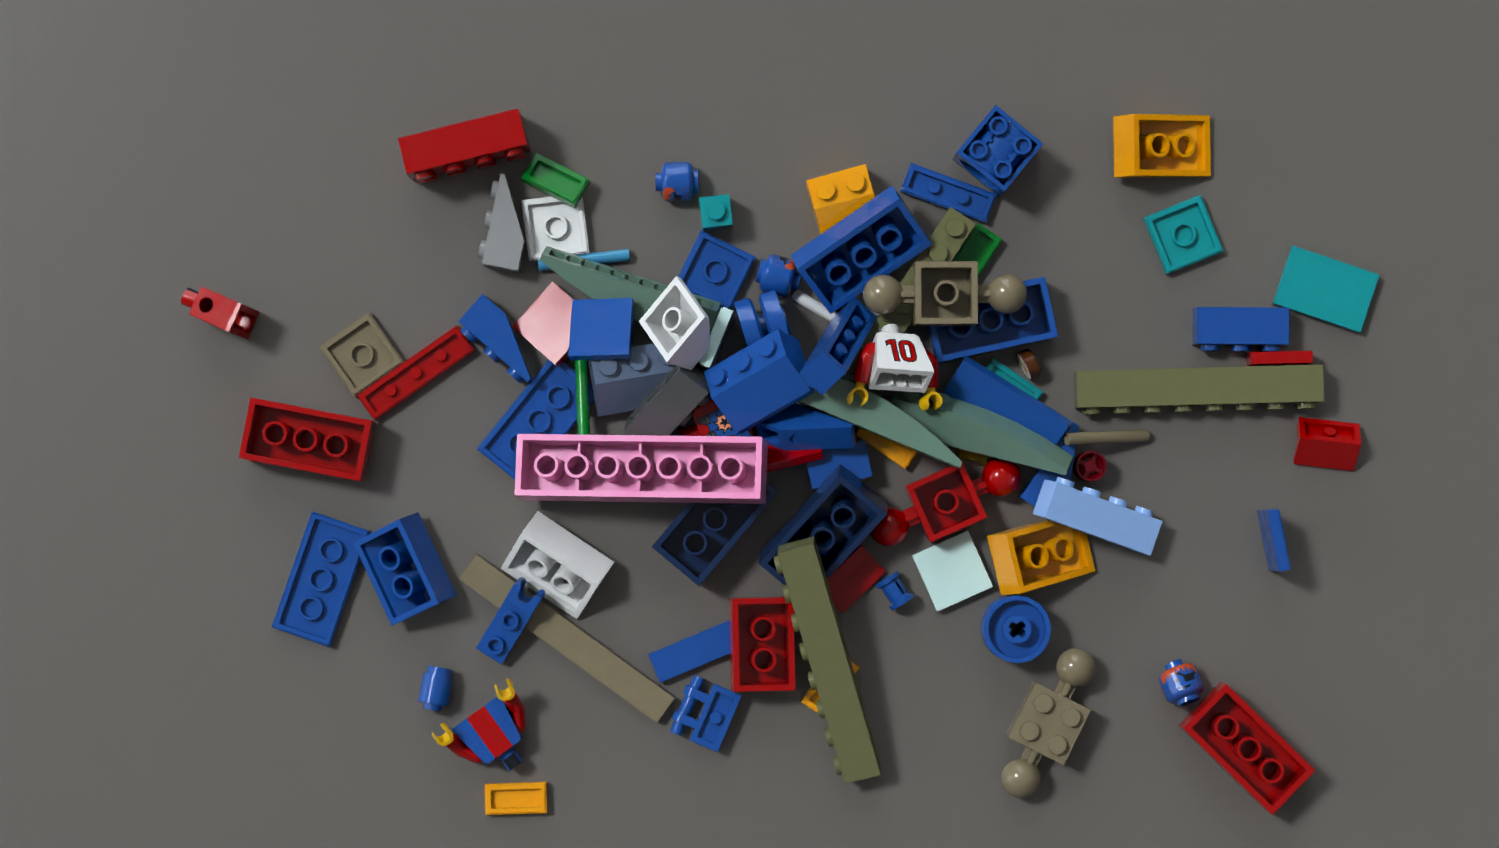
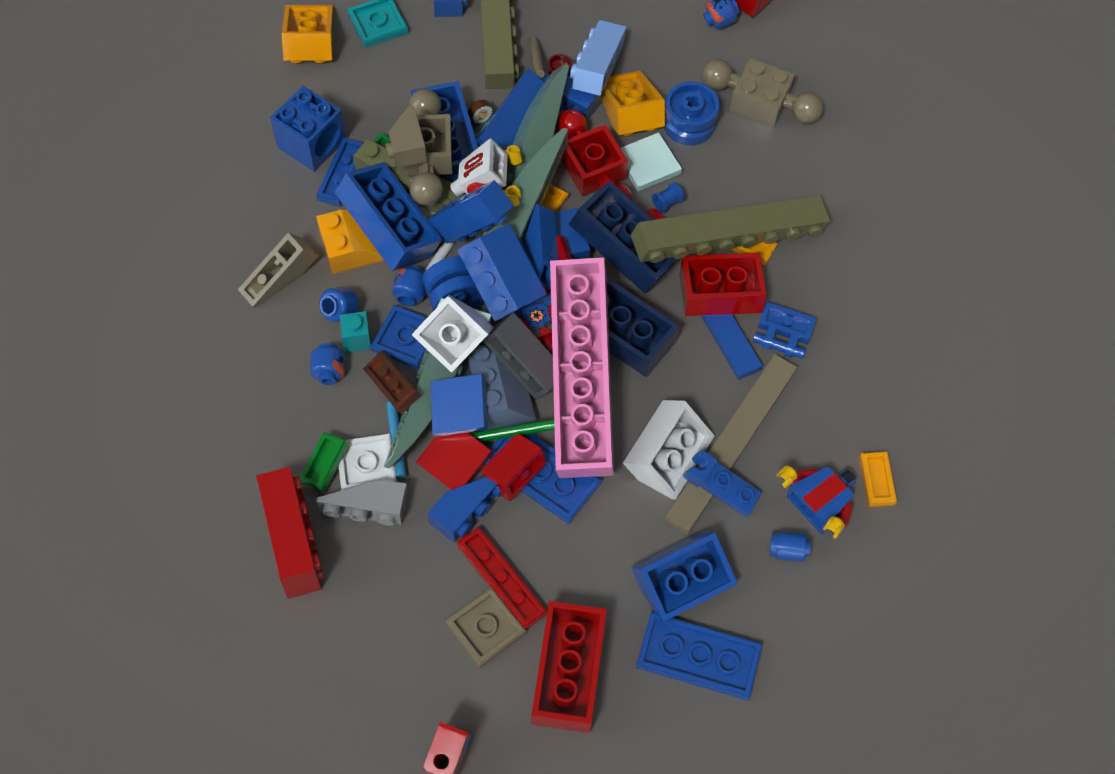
camera: 90 degrees left, 25 degrees down
none -> dark tan slope [237,233,319,308]
none -> blue head [319,287,359,322]
none -> copper tile [363,350,421,414]
none -> dark tan slope [385,105,427,168]
none -> red panel [481,434,547,502]

